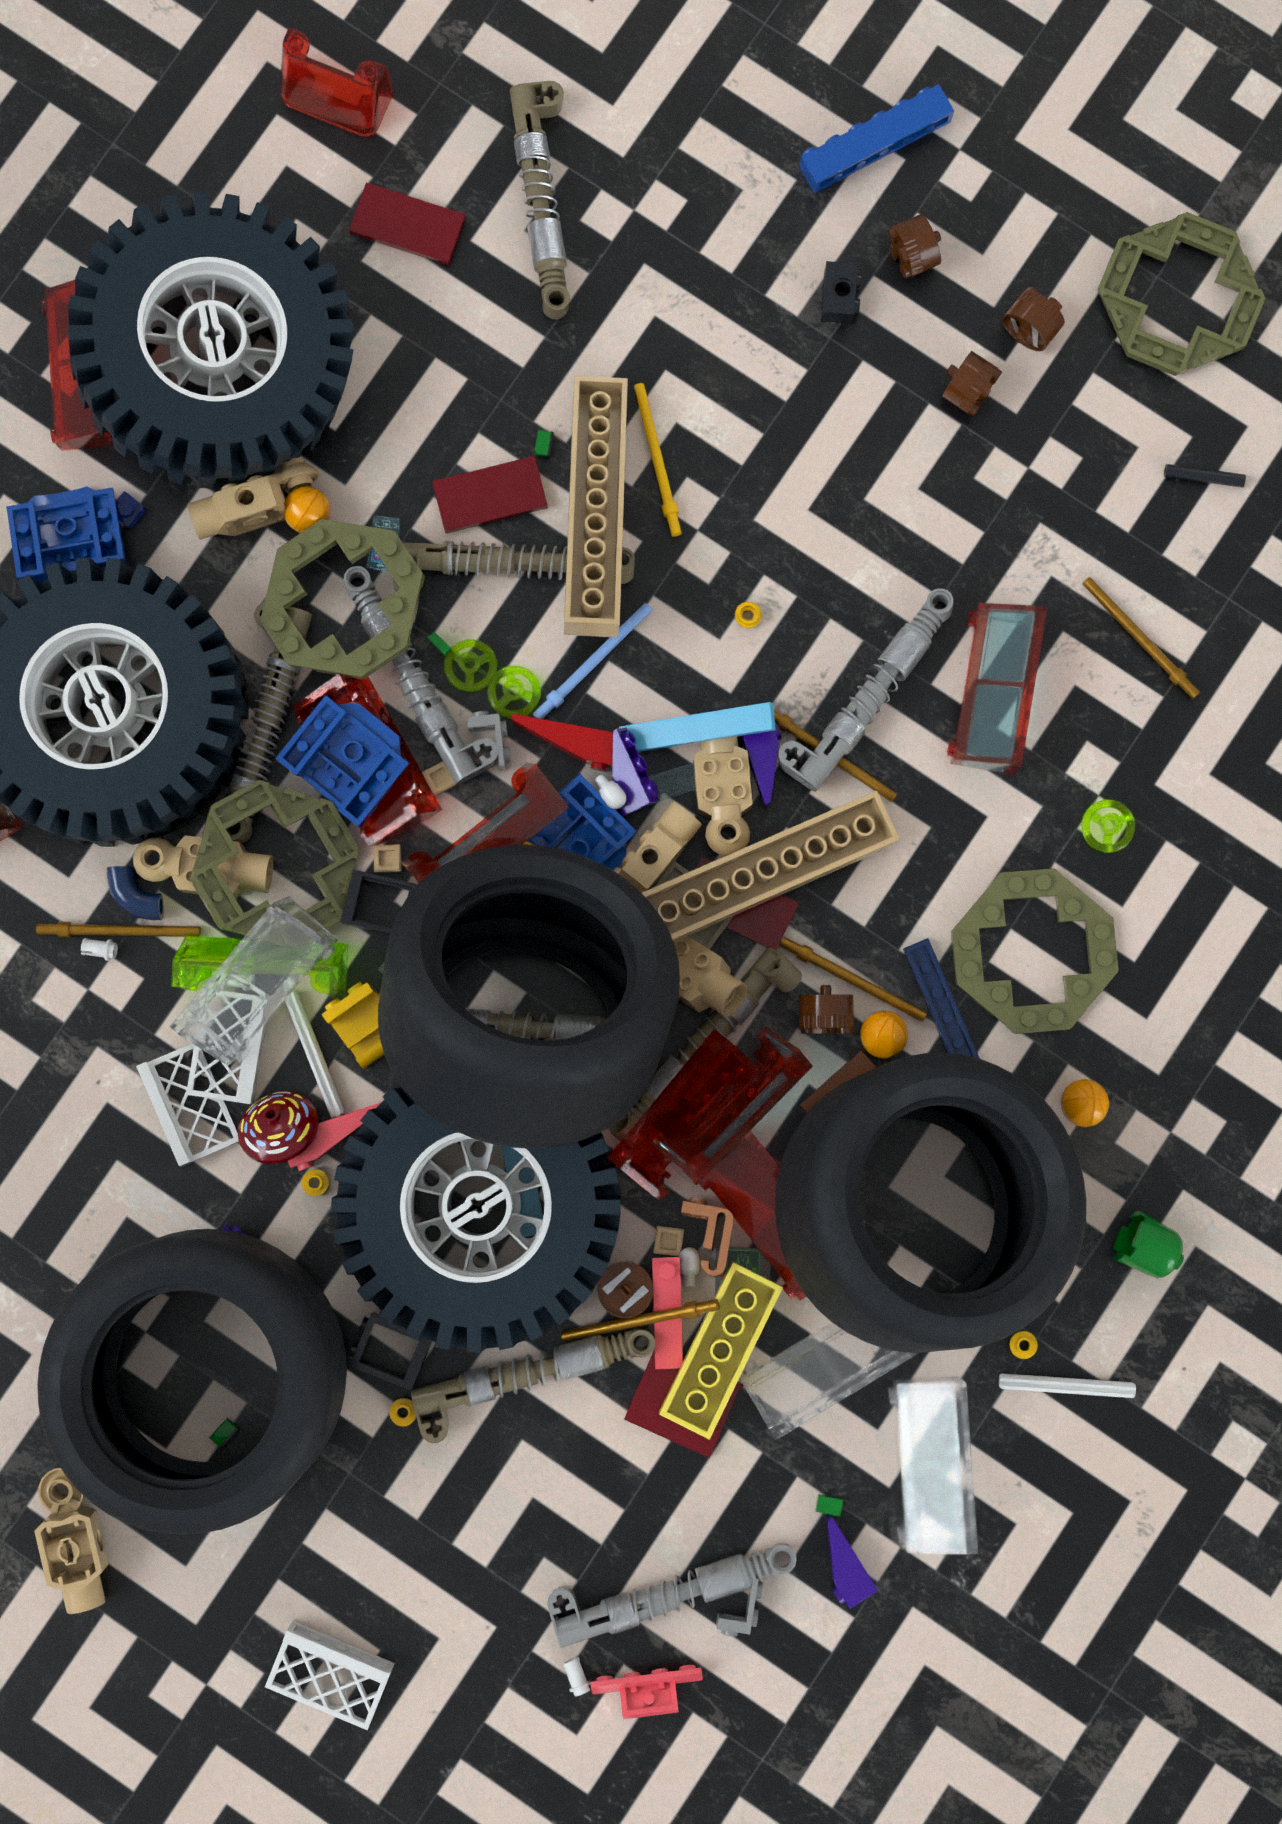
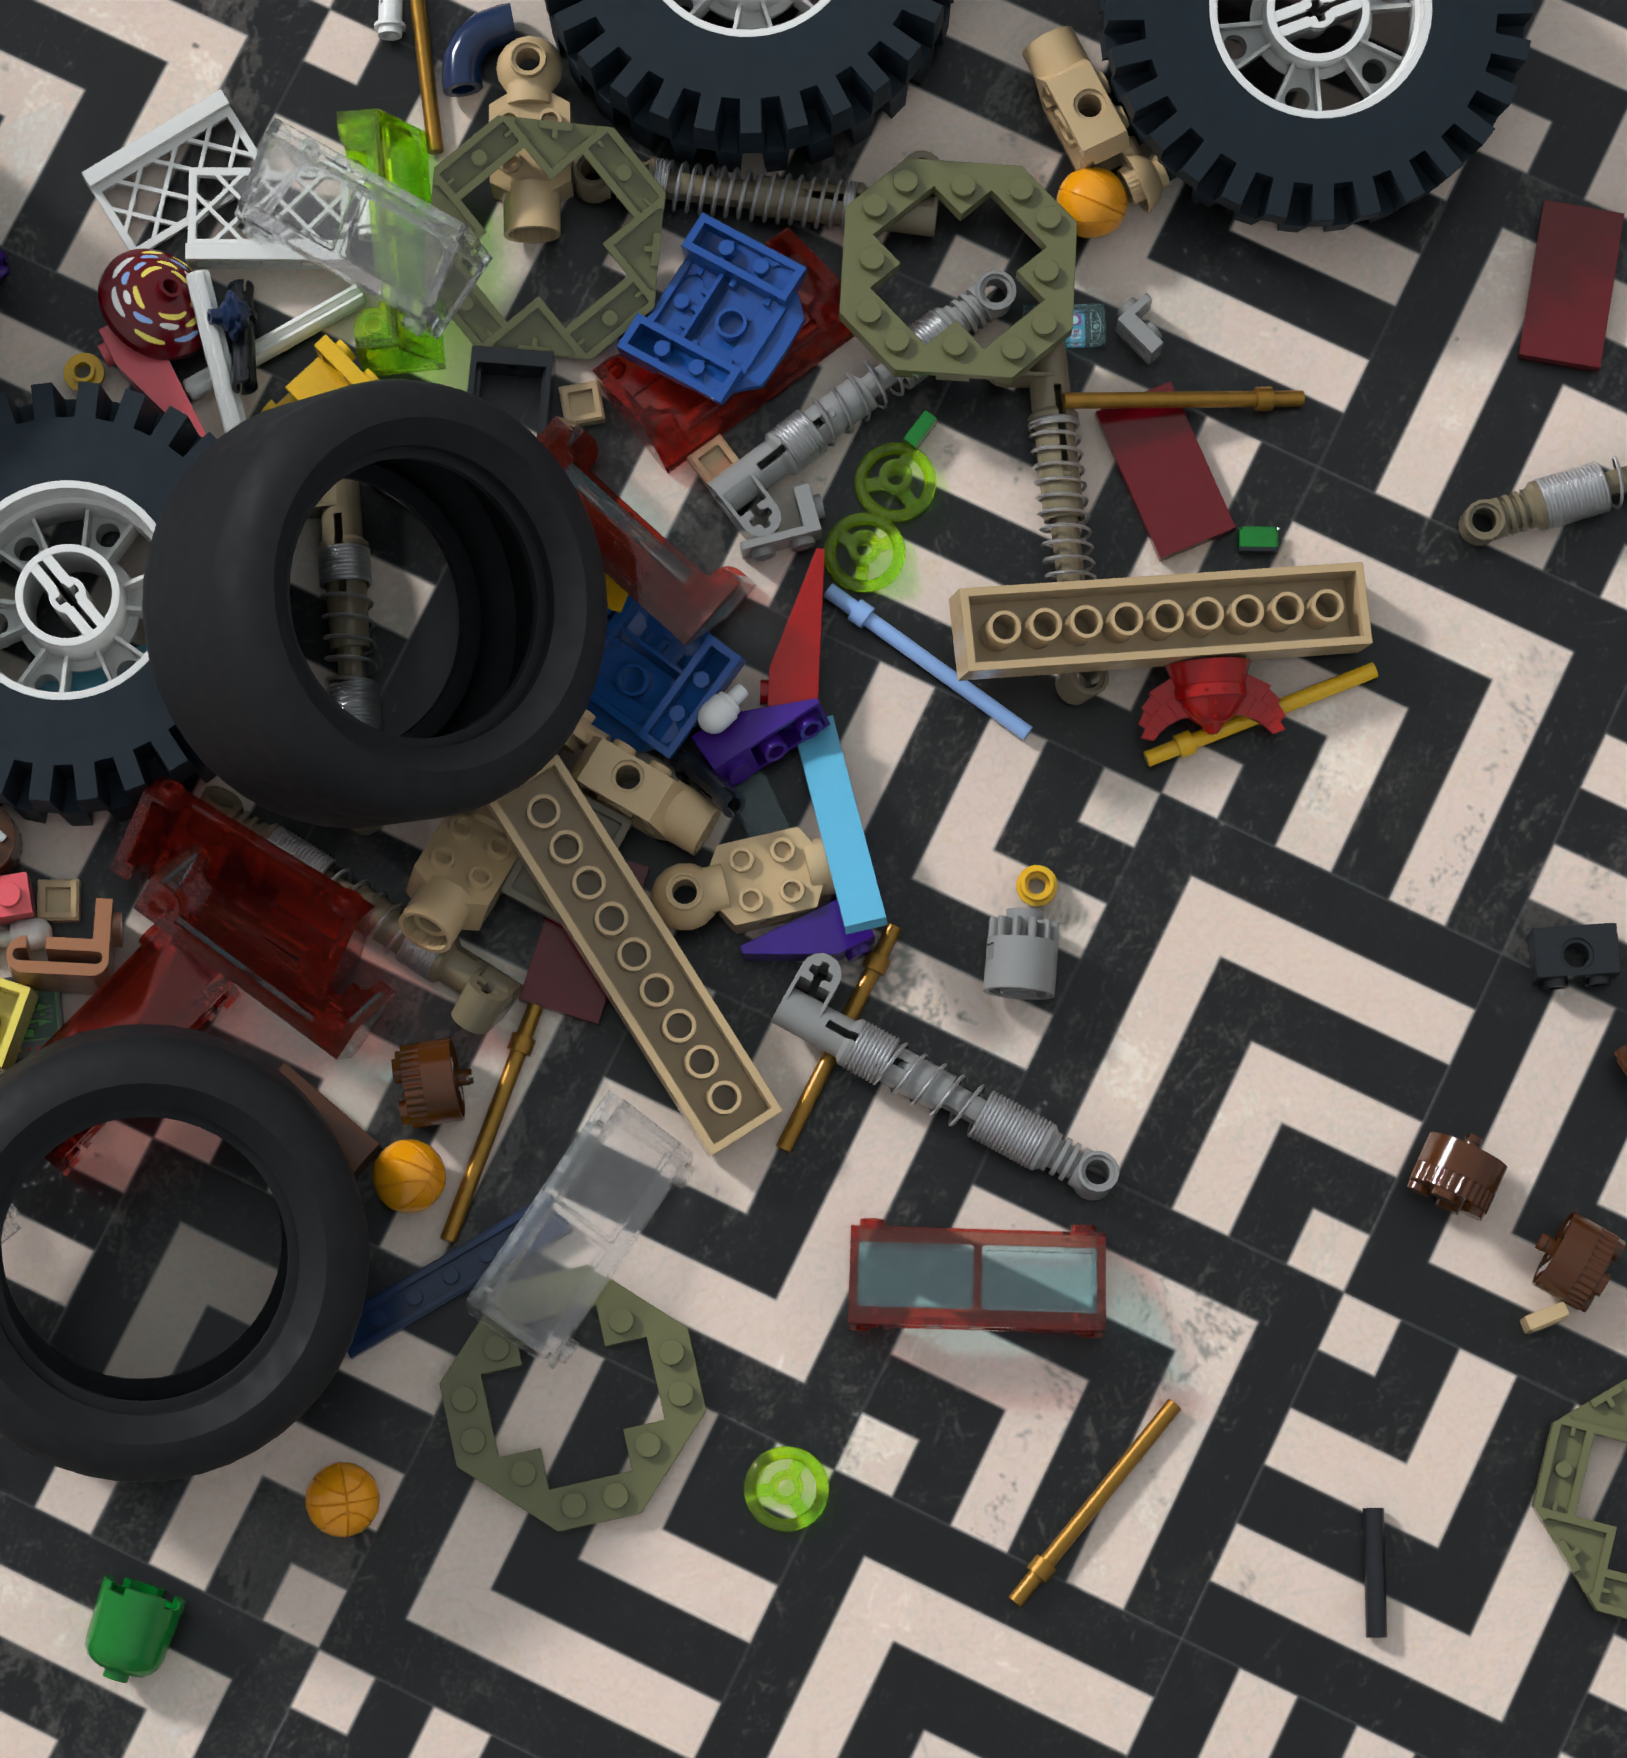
camera: 85 degrees right, 5 degrees down
none -> white axle [186,269,246,433]
none -> dark blue plant [207,290,250,341]
none -> black pin [227,279,259,395]
none -> clear windscreen [466,1090,696,1369]
none -> black pin [658,744,746,818]
none -> light grey gear [983,907,1060,1000]
none -> pearl gold bar [1062,387,1305,411]
none -> light grey bracket [1115,293,1164,365]
none -> red helmet [1138,657,1286,741]
none -> tan tile [1519,1301,1570,1335]

